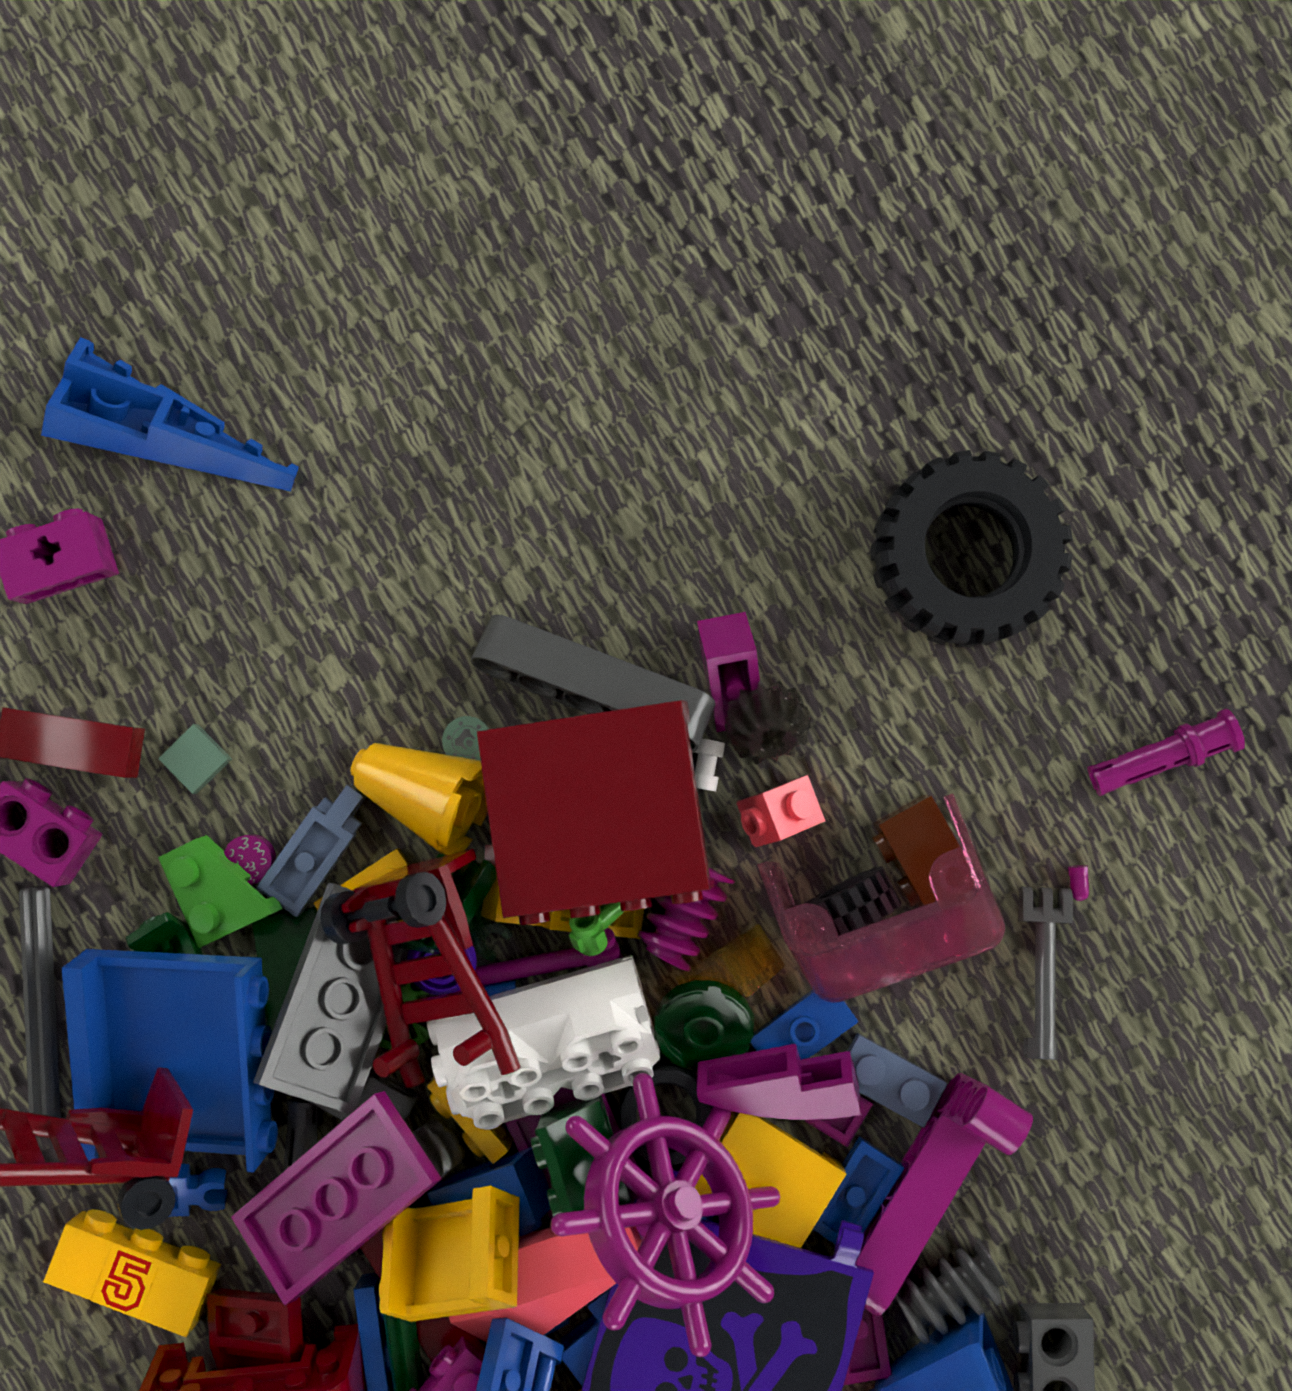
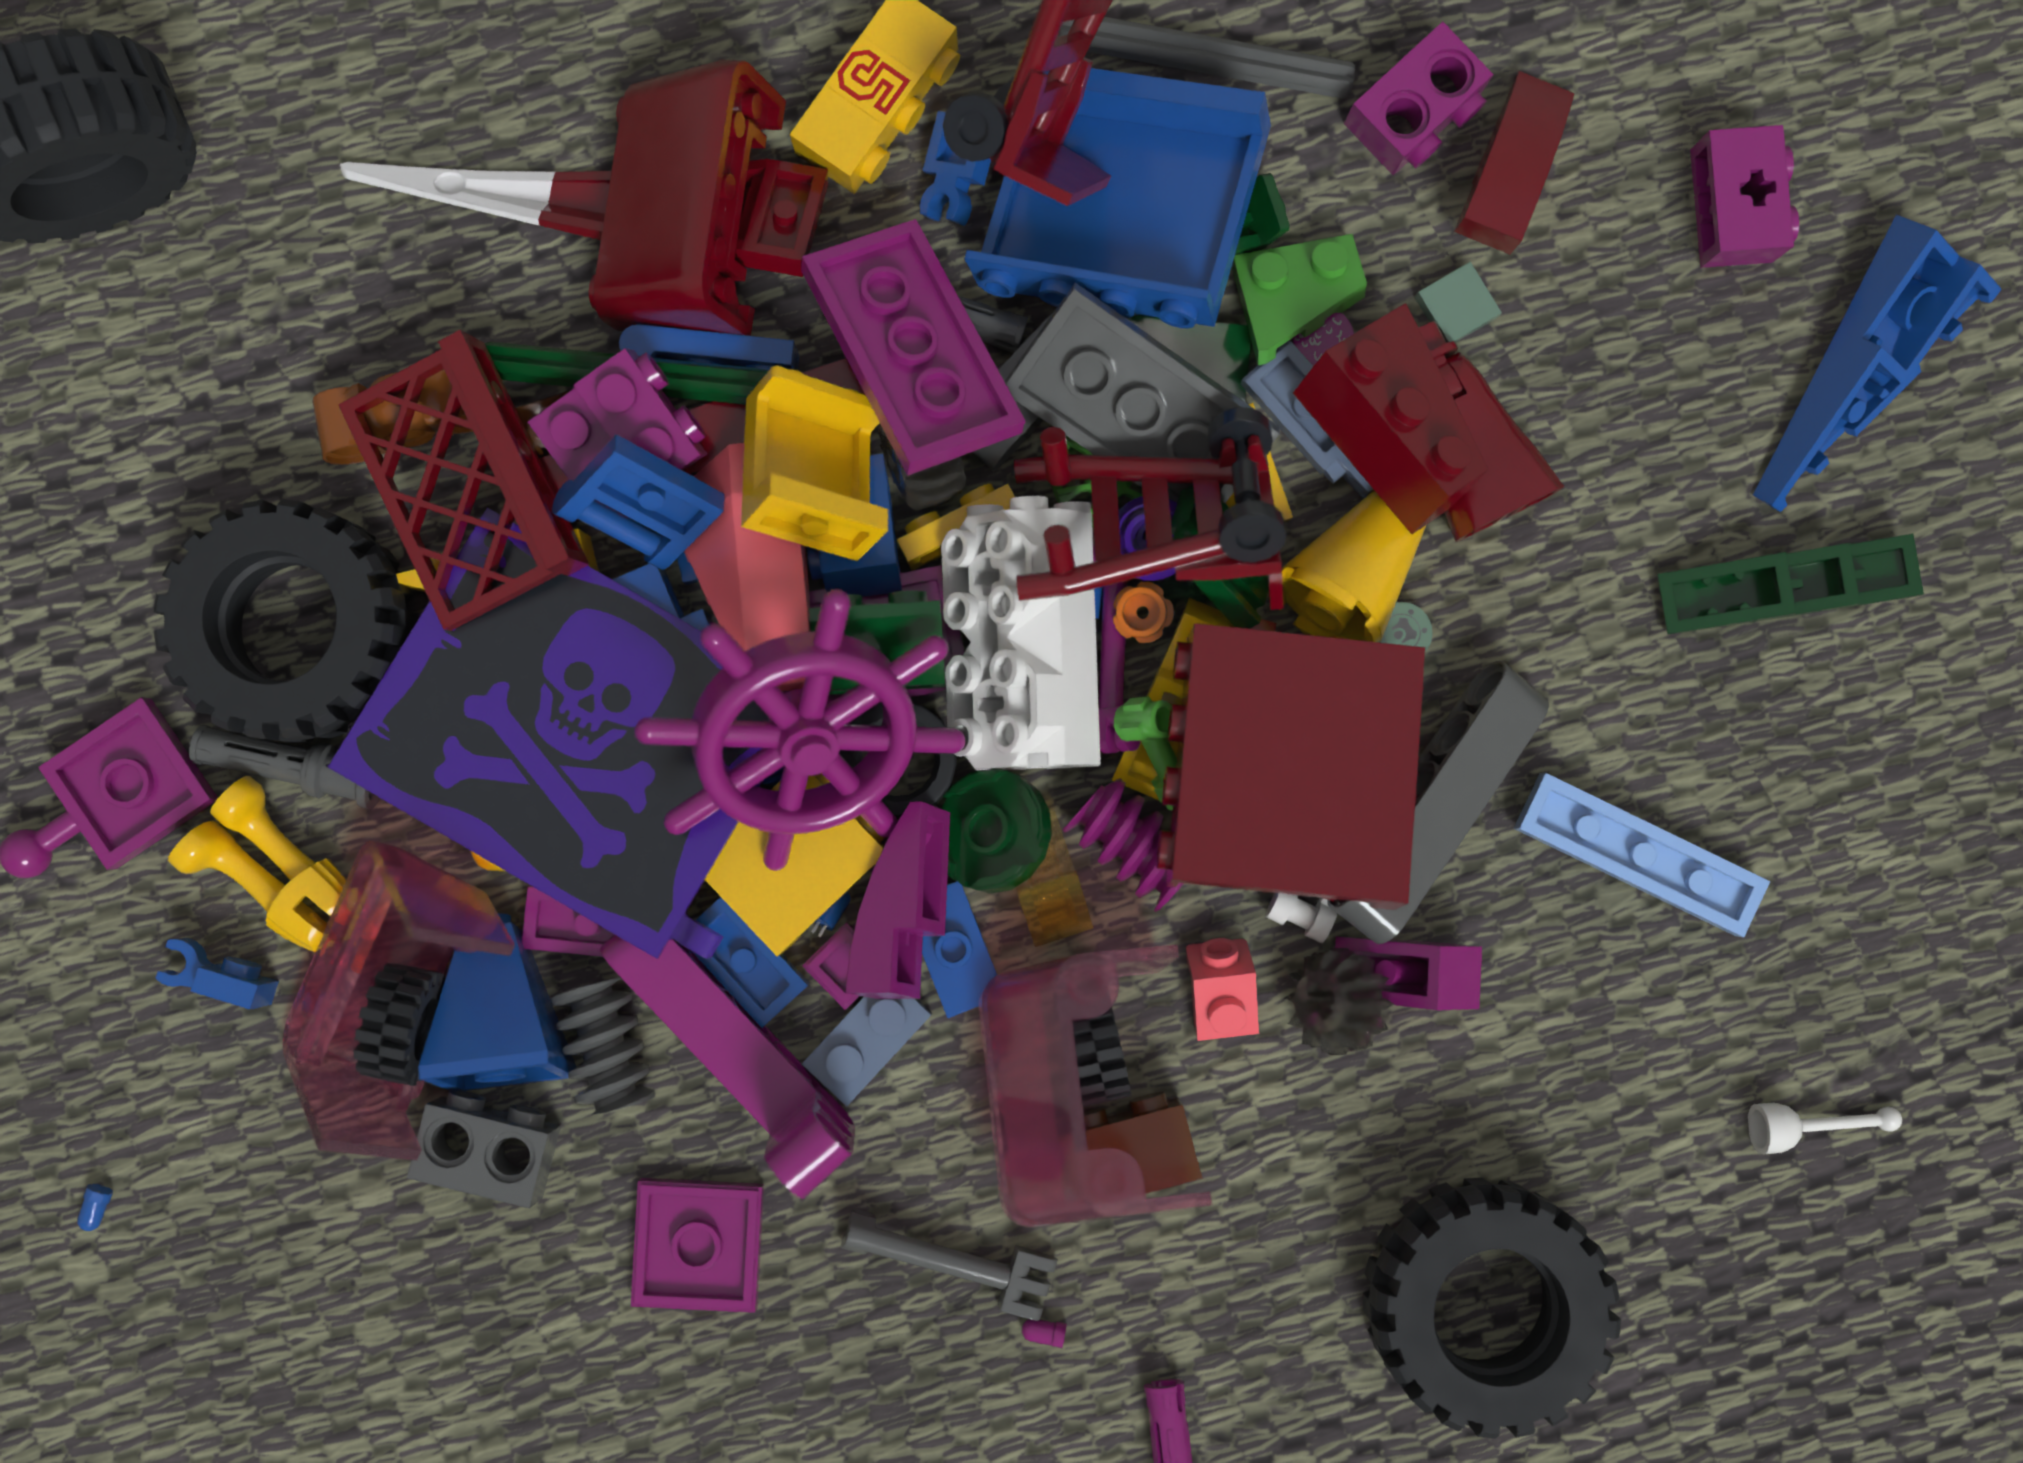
camera: 105 degrees right, 0 degrees up
none -> magenta tile [631,1178,764,1313]
none -> blue piece [811,891,851,937]
none -> orange plate [1113,582,1174,643]
none -> dark red wedge [1293,303,1489,534]
none -> dark red piece [1419,321,1564,542]
none -> light blue plate [1513,773,1770,937]
none -> dark green slope [1658,534,1924,635]
none -> white hinge [1748,1103,1902,1154]

